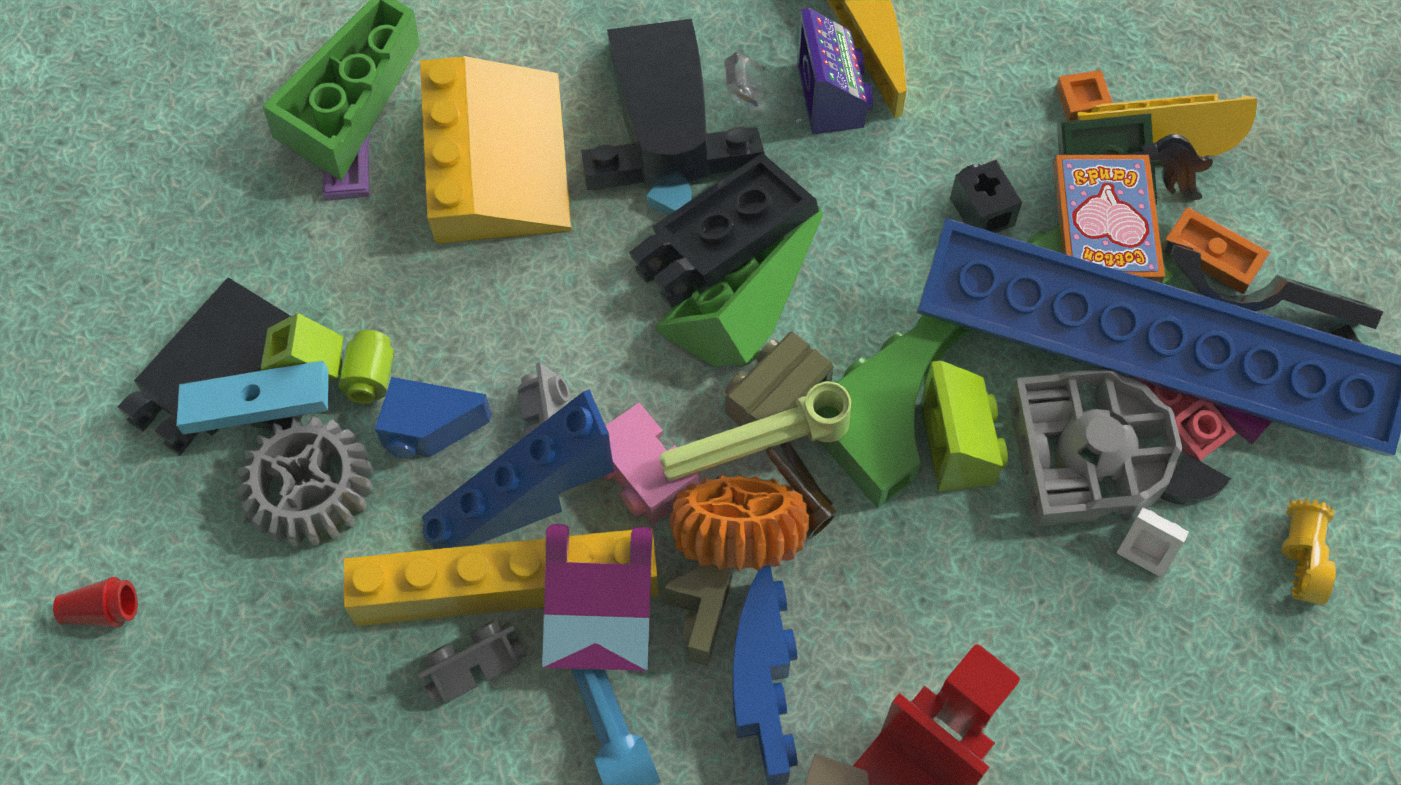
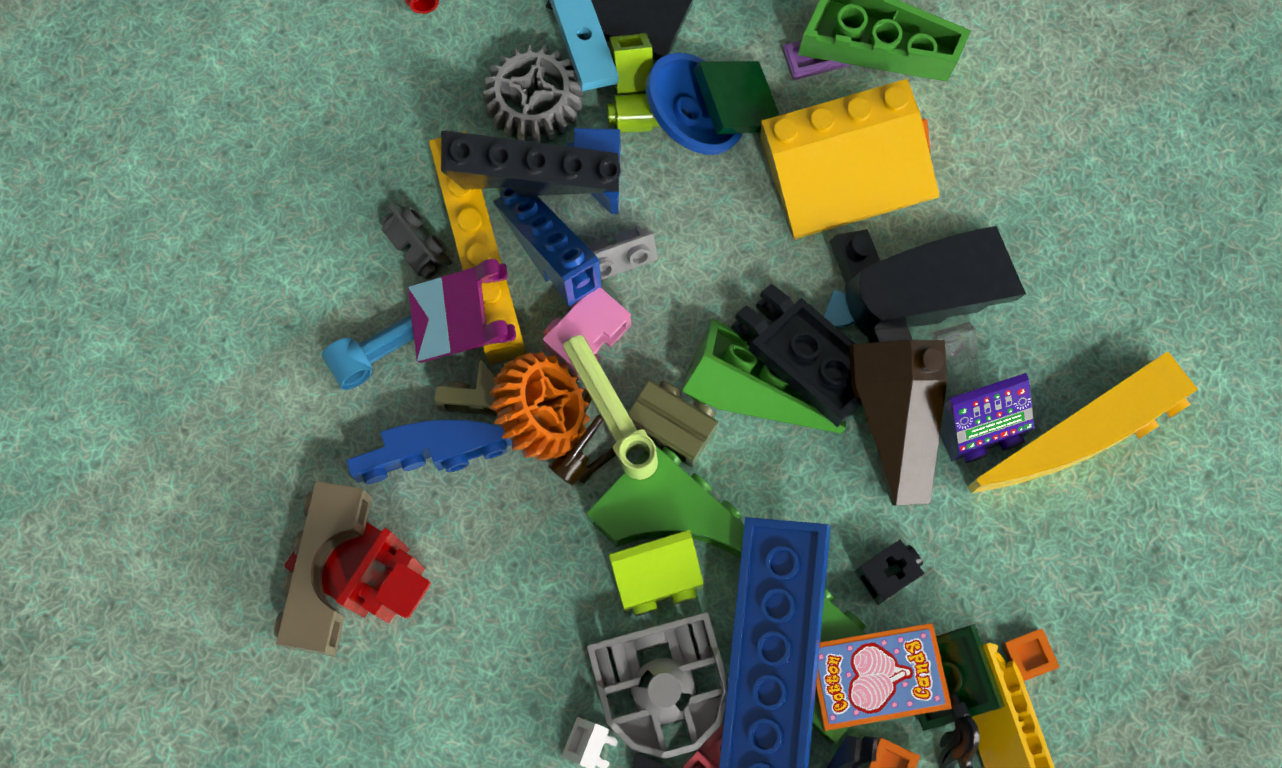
camera: 80 degrees right, 10 degrees up
none -> black slope [441,131,621,197]
none -> blue dish [646,53,743,155]
none -> dark green tile [693,61,779,134]
none -> dark brown wedge [849,340,947,506]

